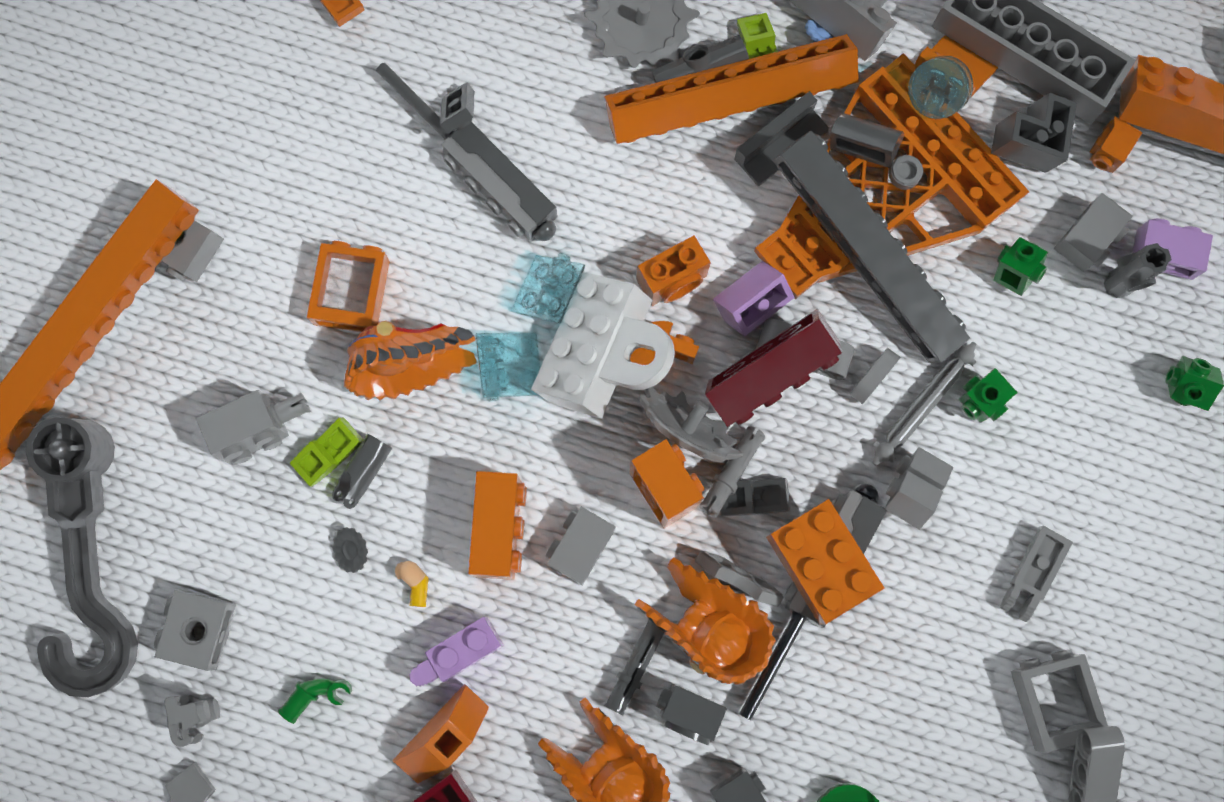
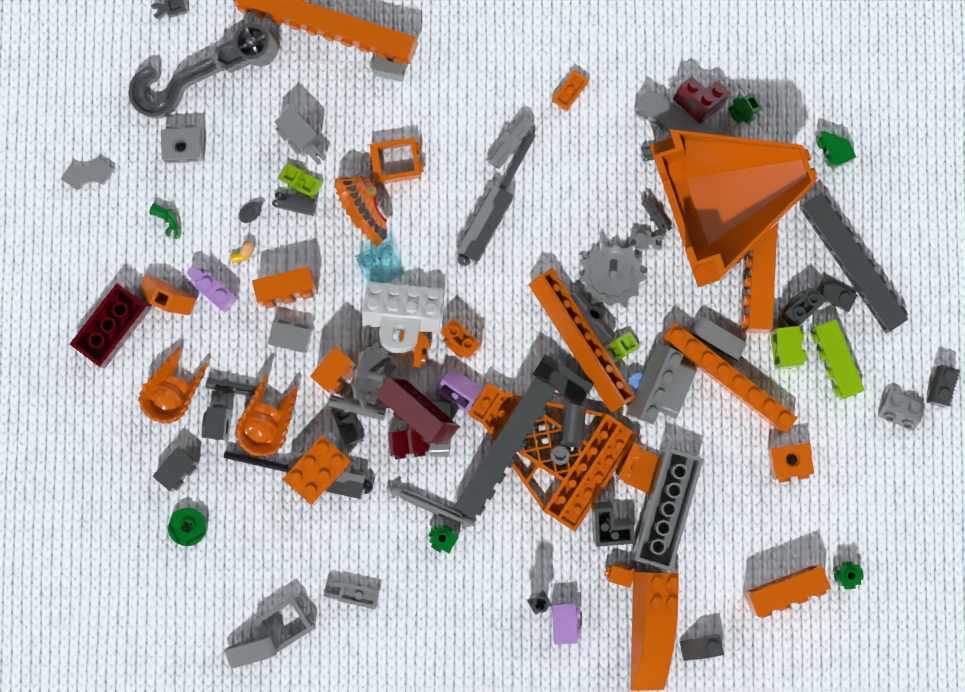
camera: 75 degrees right, 5 degrees up
light grey piece [164,695,220,747] -> none
dark grey plate [440,82,475,134] -> none
clear light blue hinge [511,253,586,323] -> none
light grey tile [695,551,784,607] -> none
light grey beam [850,347,901,404] -> none
light grey piece [885,447,954,530] -> none
clear light blue head [908,56,973,119] -> none
green brick [993,237,1048,296] -> none
light grey brick [1054,192,1133,272] -> none
green brick [1165,356,1224,411] -> none
none -> dark red brick [388,430,429,460]
none -> light grey piece [486,114,534,169]

